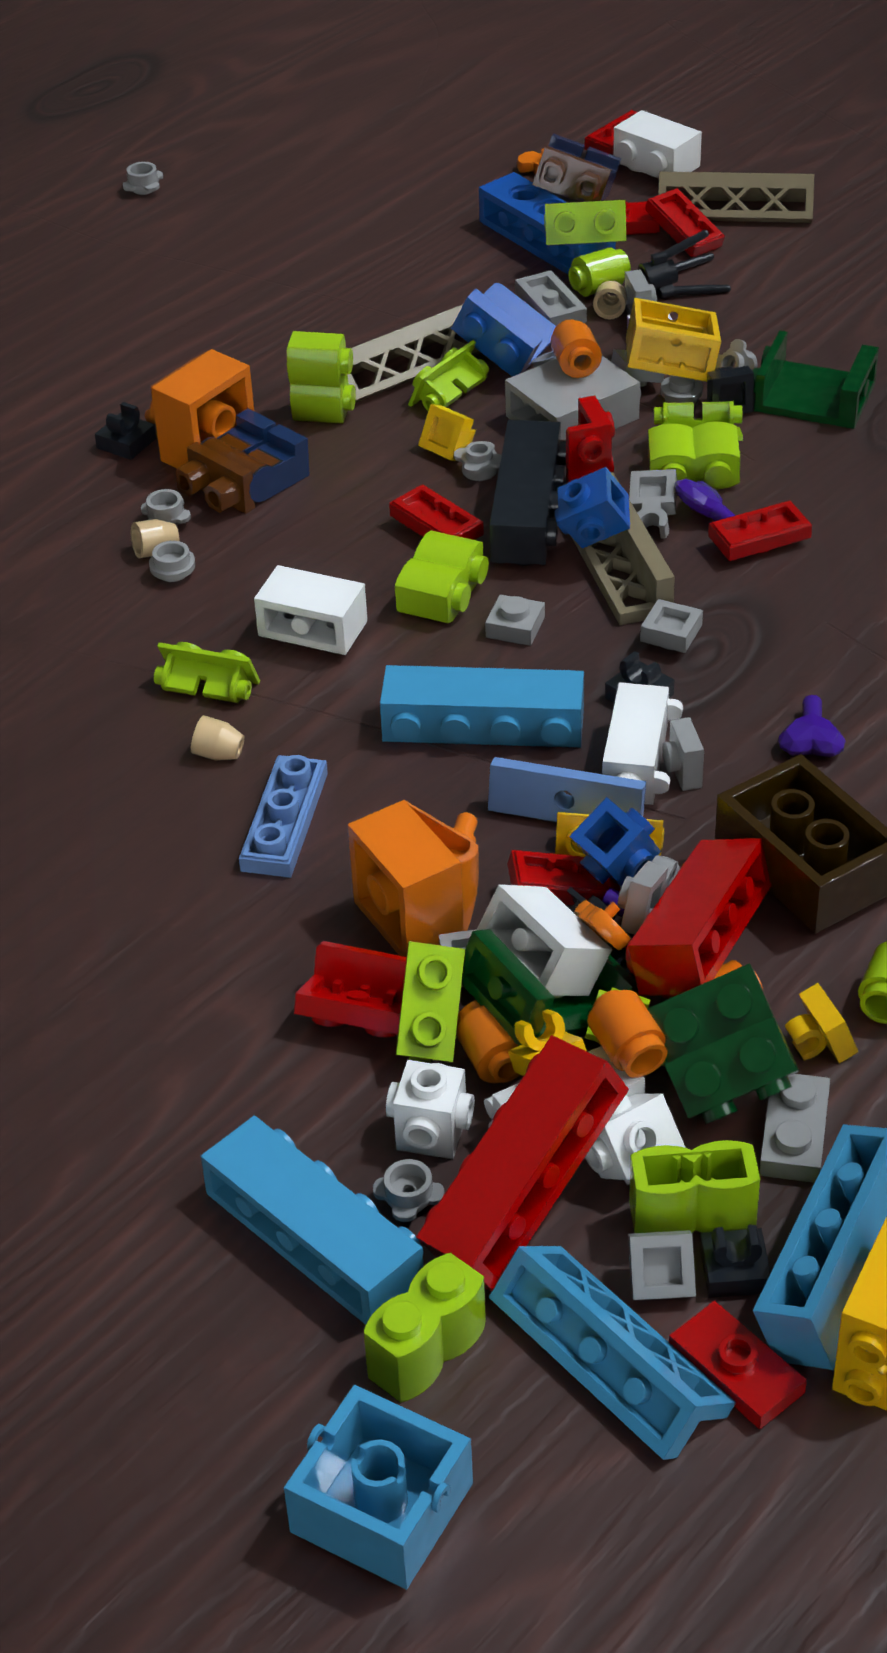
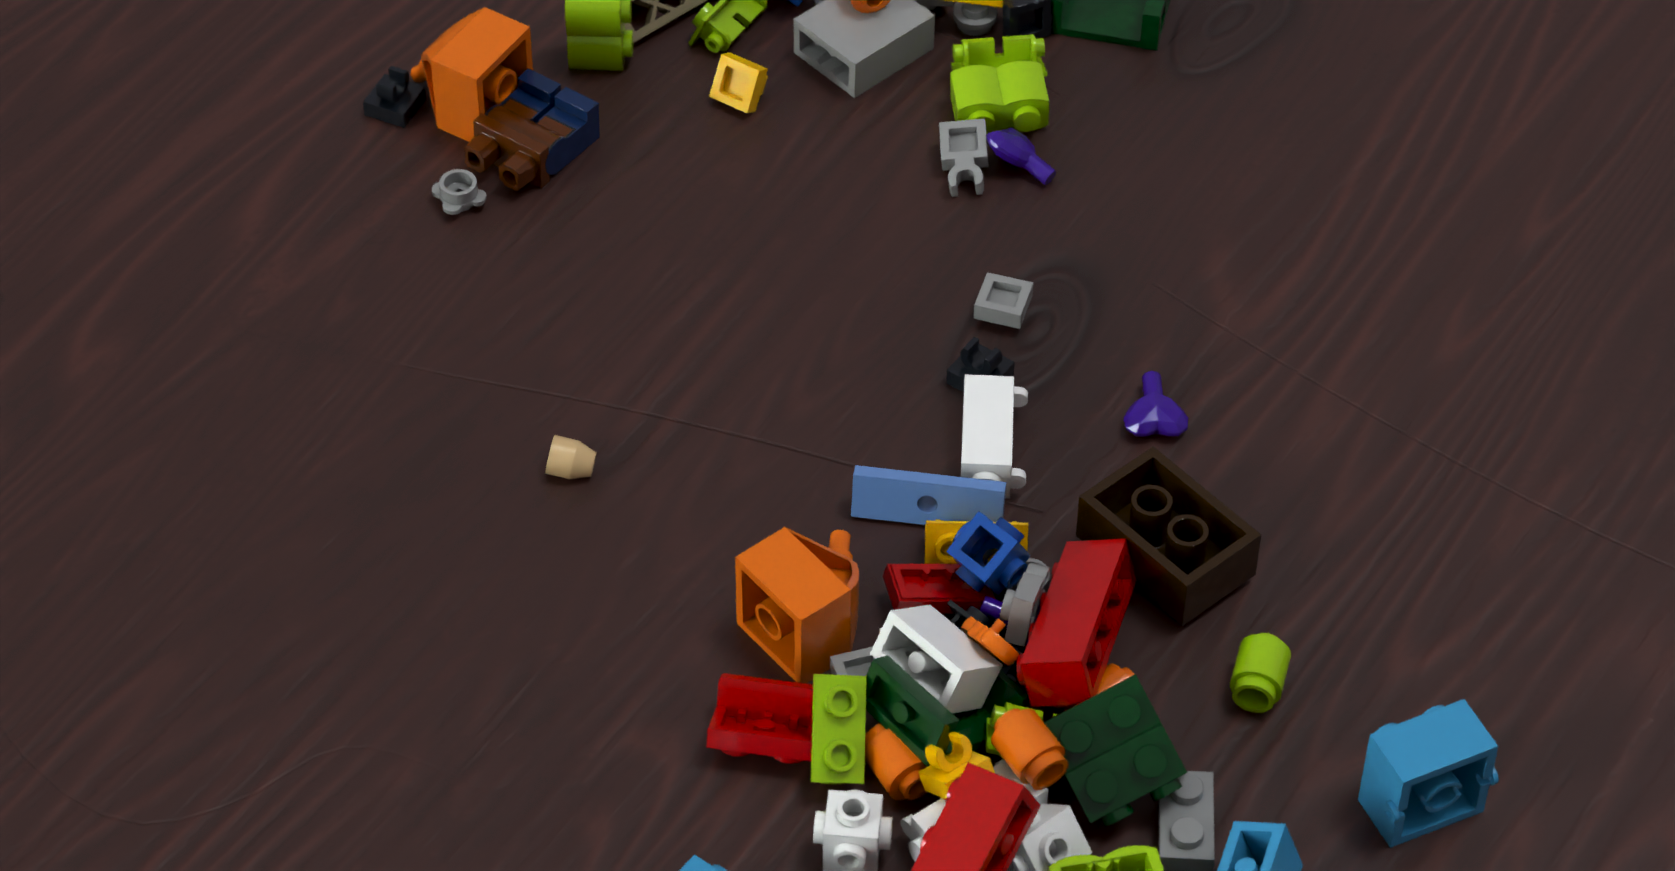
camera: 10 degrees left, 5 degrees up
tan hose [131,519,179,558] -> none
light grey plate [149,541,196,582] -> none
lime hinge [154,642,260,703] -> none
medium blue tile [239,755,328,878] -> none
white brick [254,565,367,655] -> none
dark azure brick [380,665,584,748] -> none
red plate [389,484,484,540] -> none
lime brick [395,530,489,623] -> none
light grey plate [454,441,502,481] -> none
light grey plate [485,595,545,646] -> none
black brick [490,420,566,566] -> none
blue brick [555,467,630,548] -> none
red bracket [566,395,615,484] -> none
dark tan fence [570,472,675,626] -> none
light grey plate [662,717,704,791] -> none
red plate [708,500,812,561] -> none
yellow tile [785,983,859,1064] -> none

